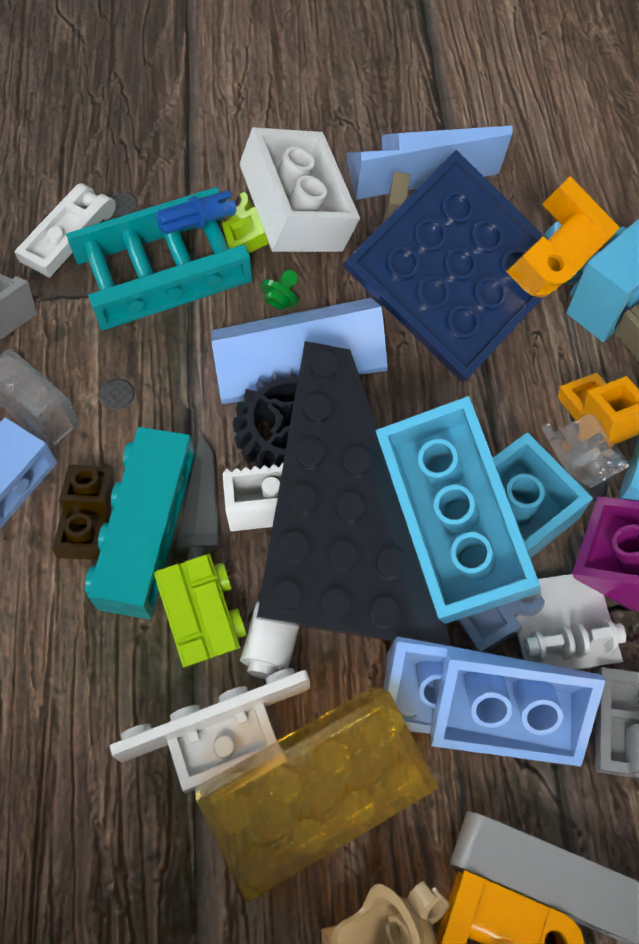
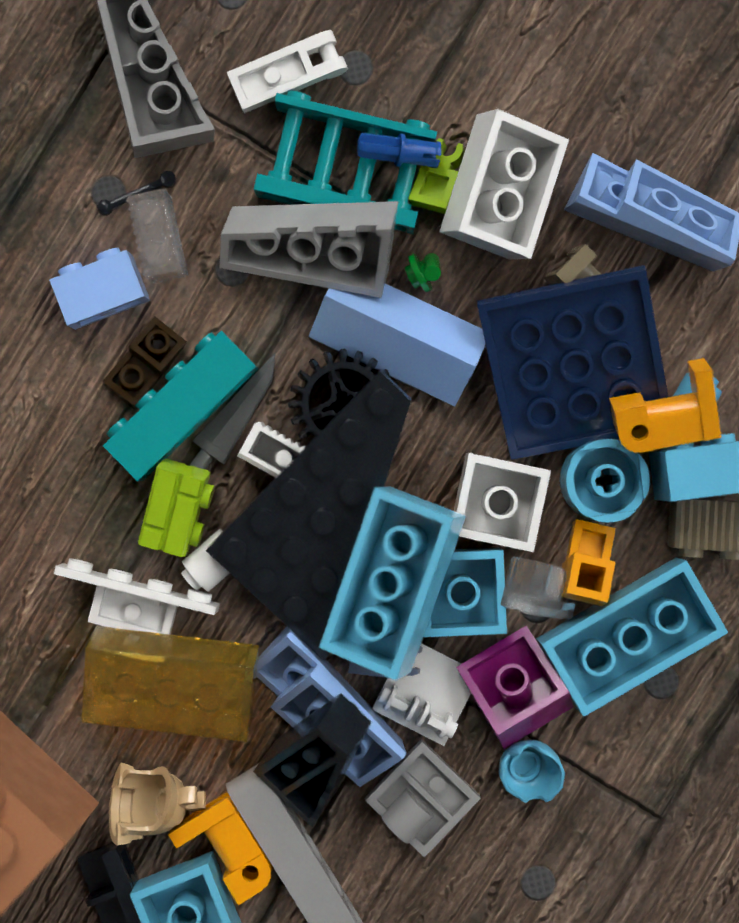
camera: 40 degrees right, 25 degrees up
none -> light grey wedge [219,201,399,298]
none -> black wedge [253,693,371,828]
none -> white brick [454,453,551,552]
none -> medium azure brick [560,439,650,523]

